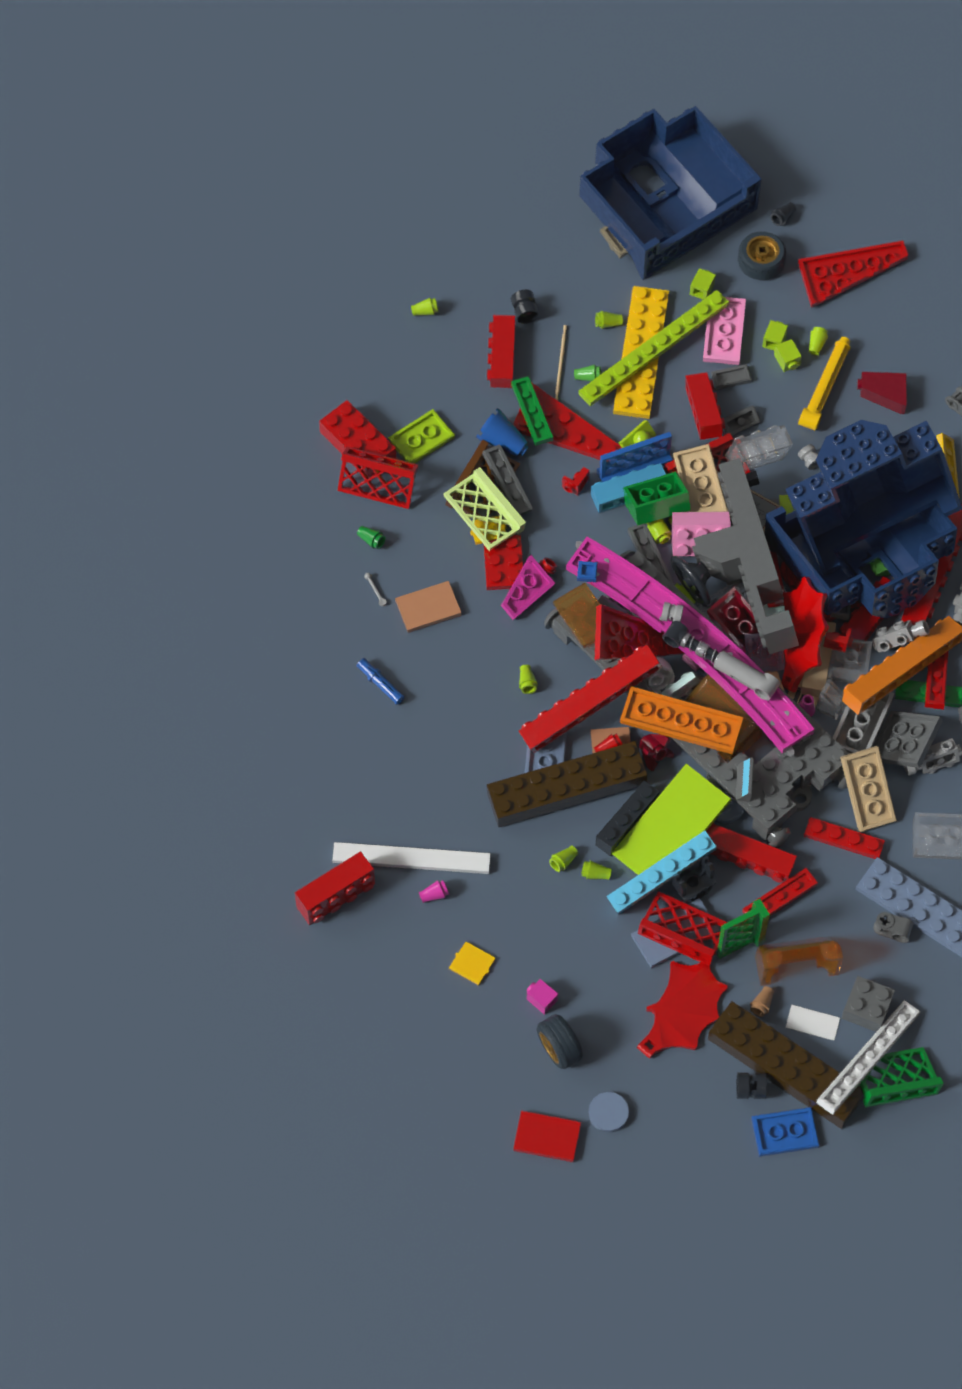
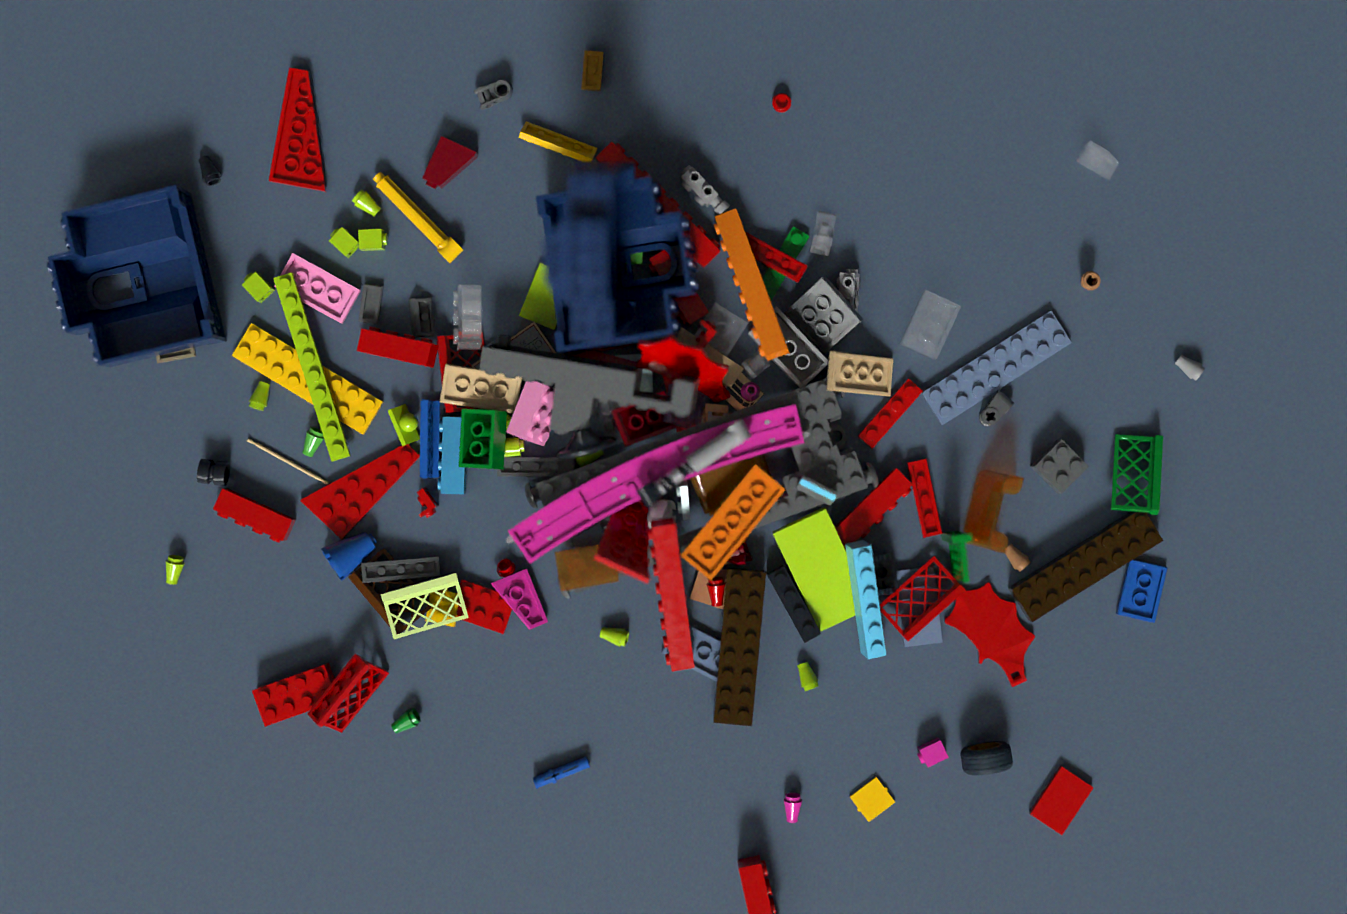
camera: 65 degrees left, 25 degrees up
white tile [332,842,490,874] -> none
light grey hinge [364,573,386,607] -> none
lime tile [388,409,455,464] -> none
nougat tile [395,581,461,633] -> none
green plate [511,376,553,446] -> none
blue tile [577,561,598,582] -> none
lime cone [581,860,611,880] -> none
sand blue tile [588,1092,629,1133] -> none
light grey wheel [661,602,684,622] -> none
black wheel [736,1072,766,1099] -> none
black wheel [738,231,786,280] -> none
white sticker [786,1005,840,1040] -> none
light grey wheel [798,444,818,470] -> none
white tile [816,1000,920,1115] -> none
light grey brick [872,620,930,653] -> none

